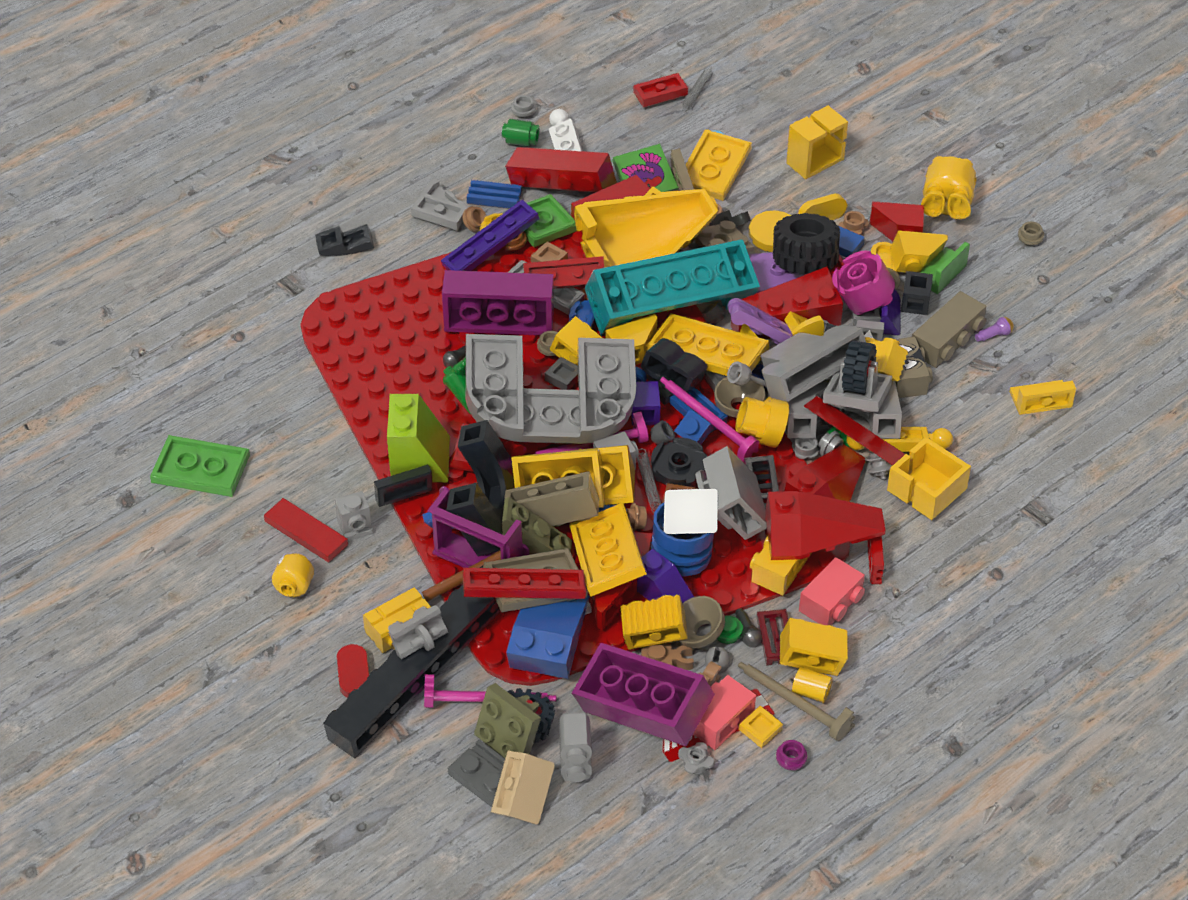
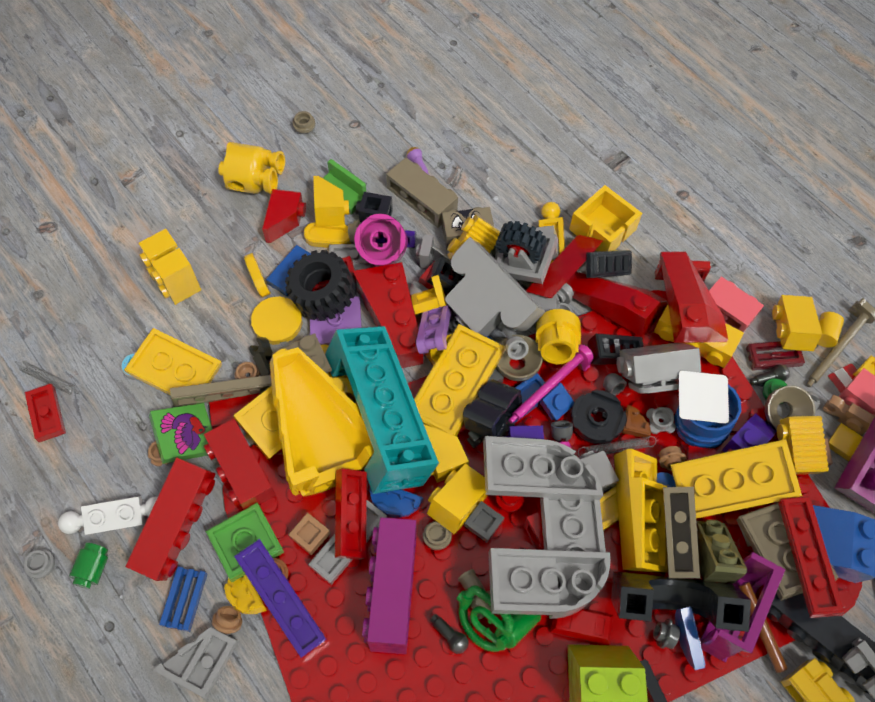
camera: 90 degrees left, 15 degrees up
medium nougat plate [838,211,869,235] -> none
yellow panel [1009,380,1076,415] -> none
none -> black slope [586,250,632,278]

